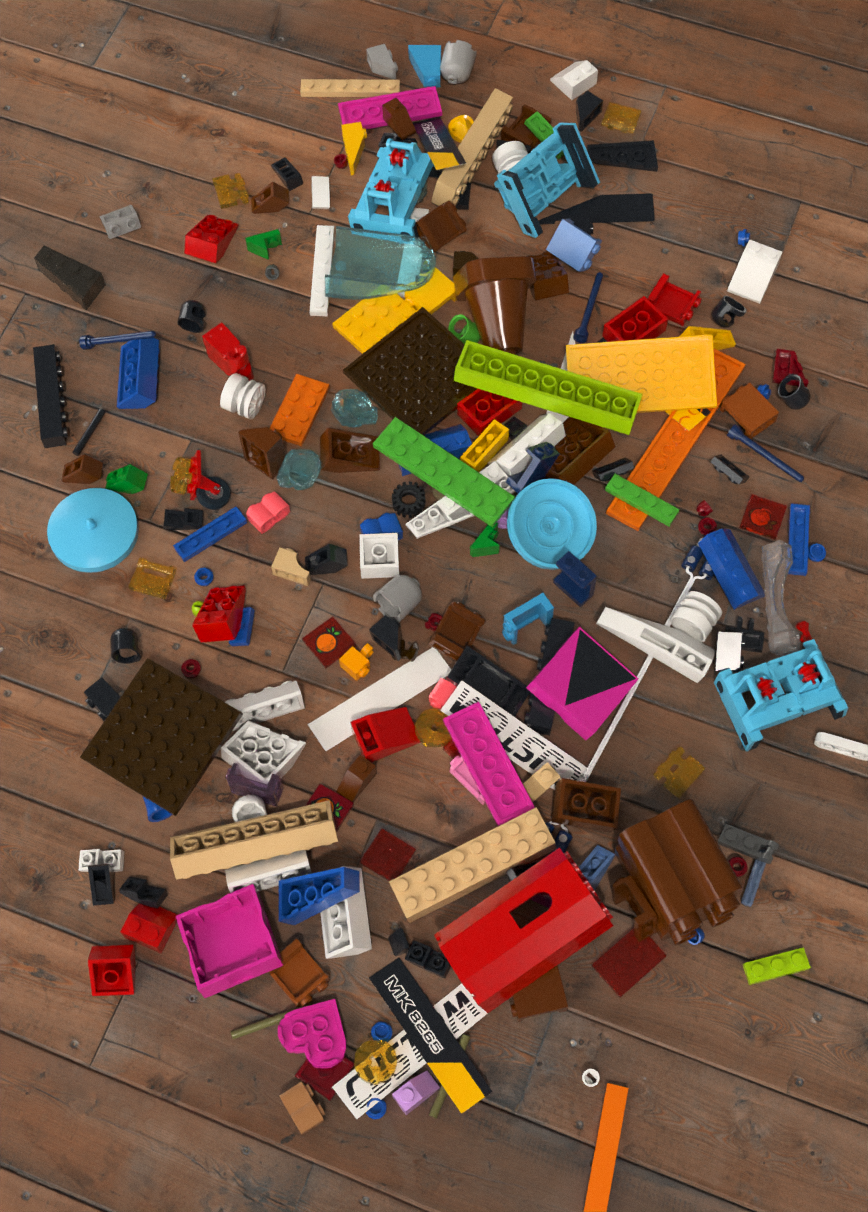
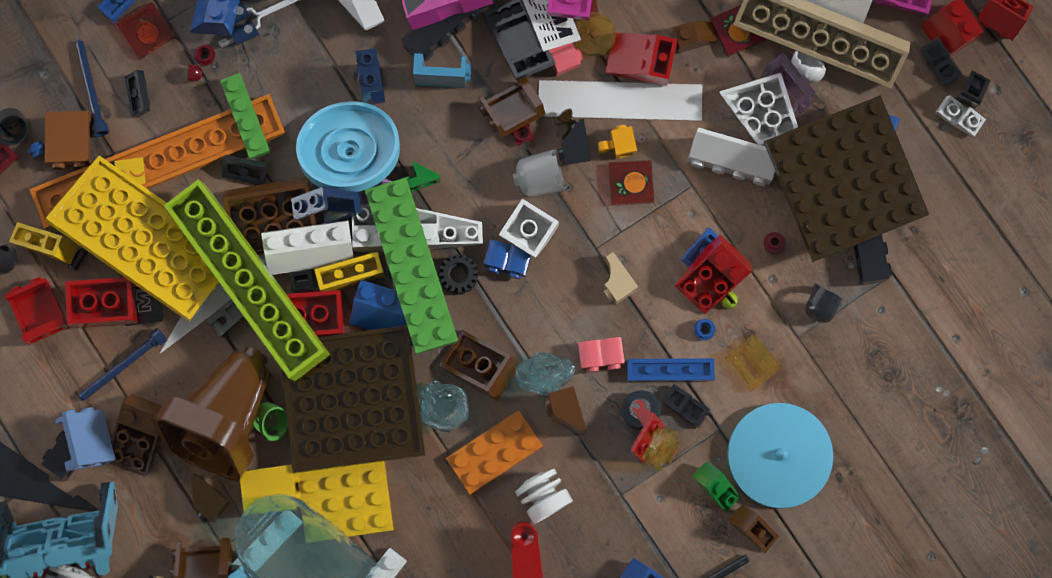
camera: 150 degrees left, 15 degrees up
black slope [305,543,348,575] -> none

